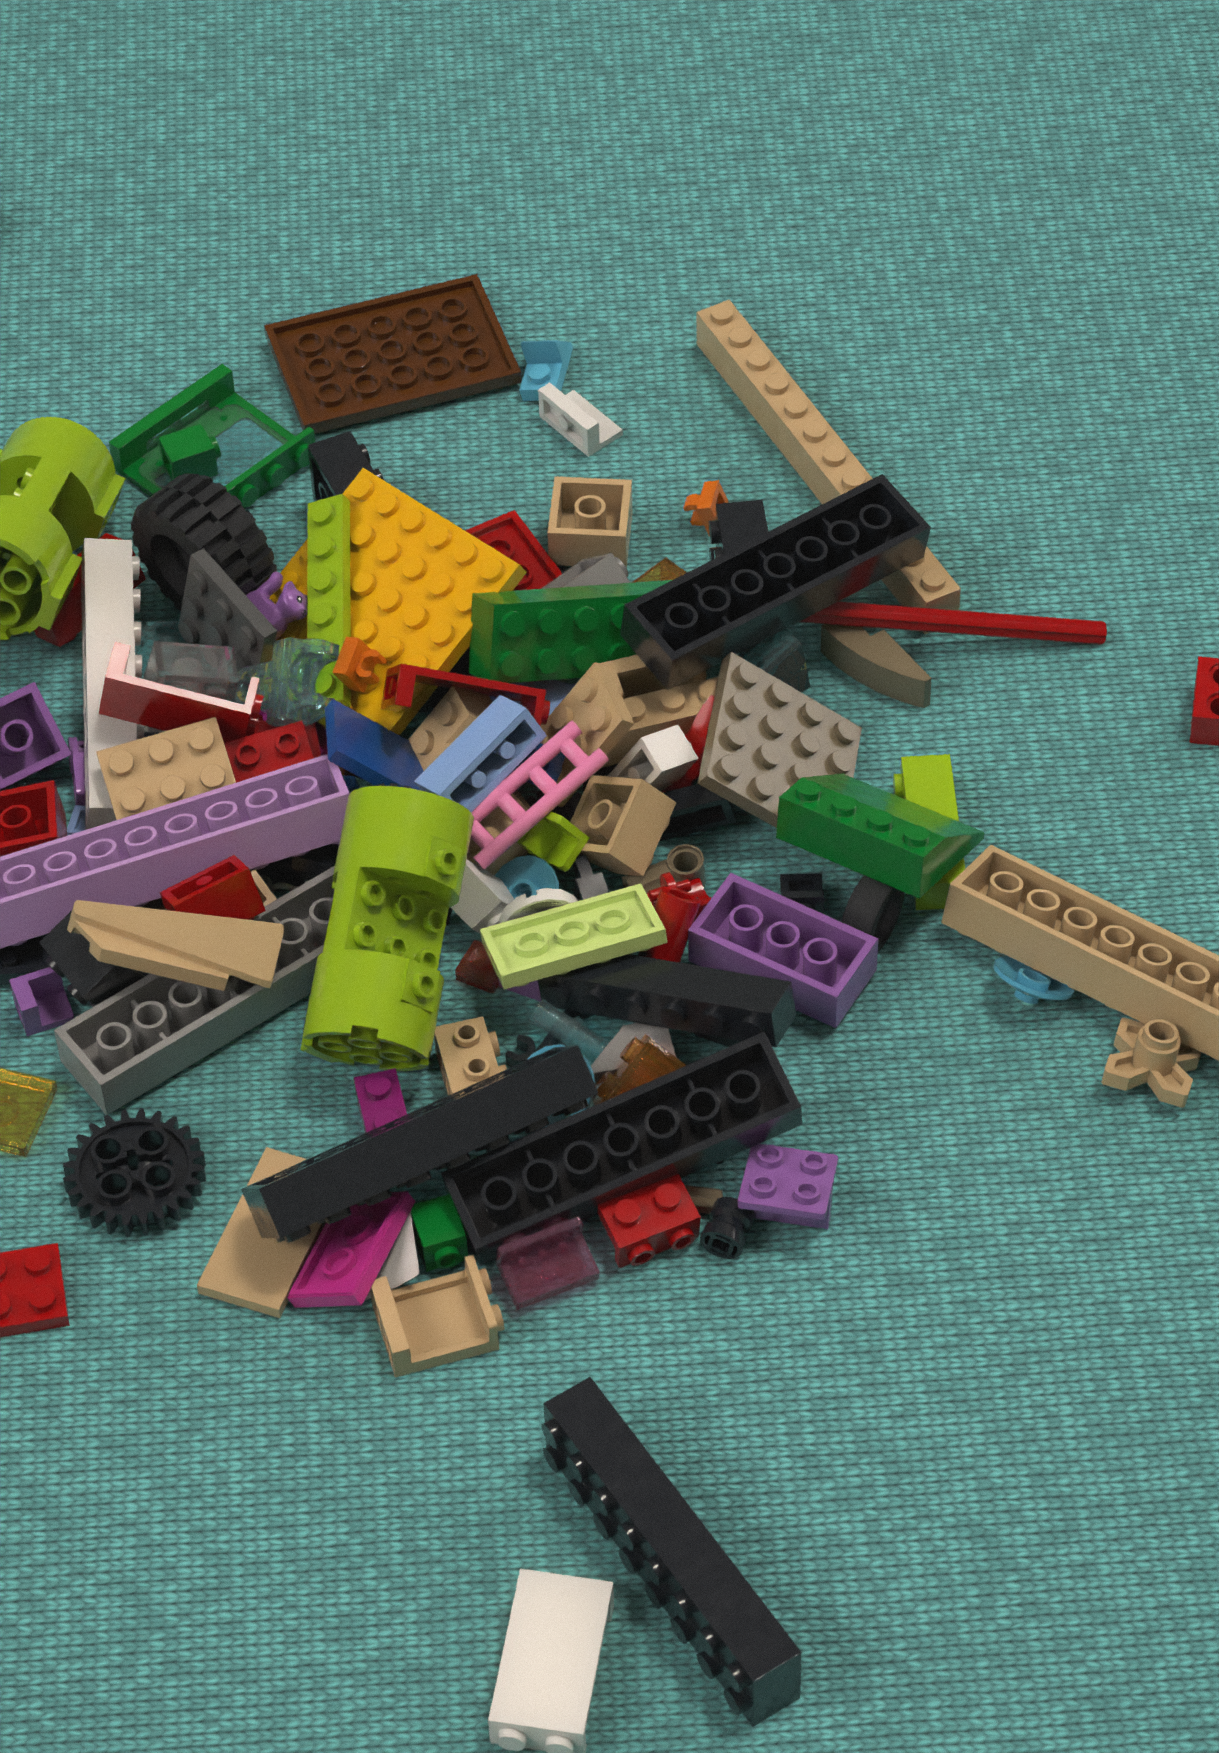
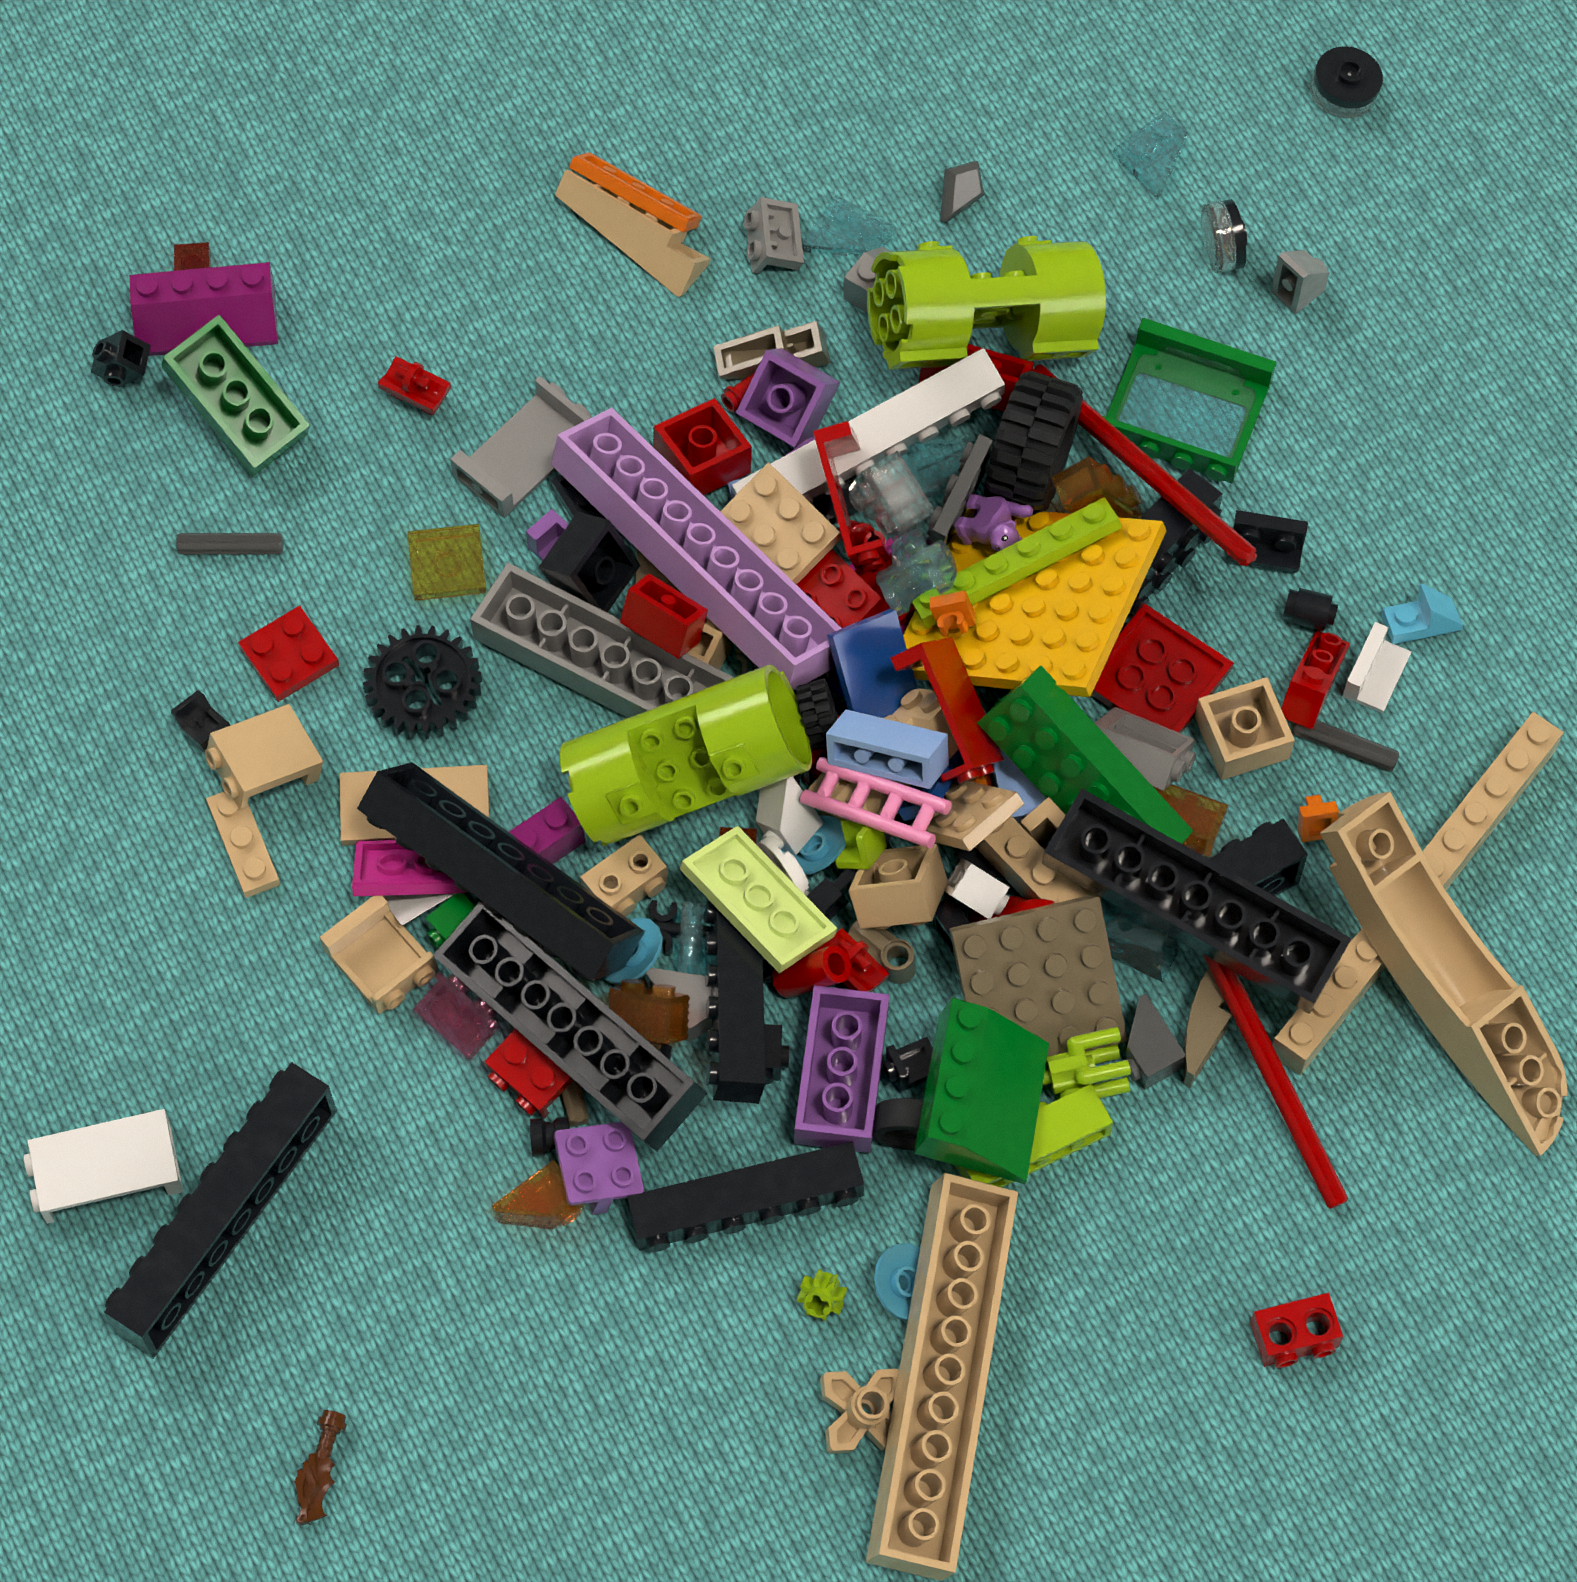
camera: 65 degrees right, 15 degrees up
tan wedge [67,900,284,991] -> none
green brick [158,423,221,481] -> none
reddish brown plate [264,274,522,434] -> none
none -> black bracket [171,690,231,754]
none -> tan panel [205,704,324,809]
none -> tan plate [206,792,280,898]
none -> reddish brown piece [294,1410,347,1526]
none -> clear orange slope [492,1160,583,1229]
none -> black brick [627,1141,864,1252]
none -> lime gear [797,1269,847,1321]
none -> red axle [1033,364,1257,566]
none -> lime plant [1043,1027,1131,1098]
none -> clear orange brick [1051,456,1143,519]
none -> dark grey slope [1124,994,1186,1090]
none -> clear piece [1201,199,1247,273]
none -> black bracket [1228,510,1308,573]
none -> light grey slope [1271,250,1329,315]
none -> red slope [1281,630,1351,730]
none -> black brick [1283,588,1338,631]
none -> dark grey axle [1292,720,1399,771]
none -> tan slope [1320,792,1568,1156]

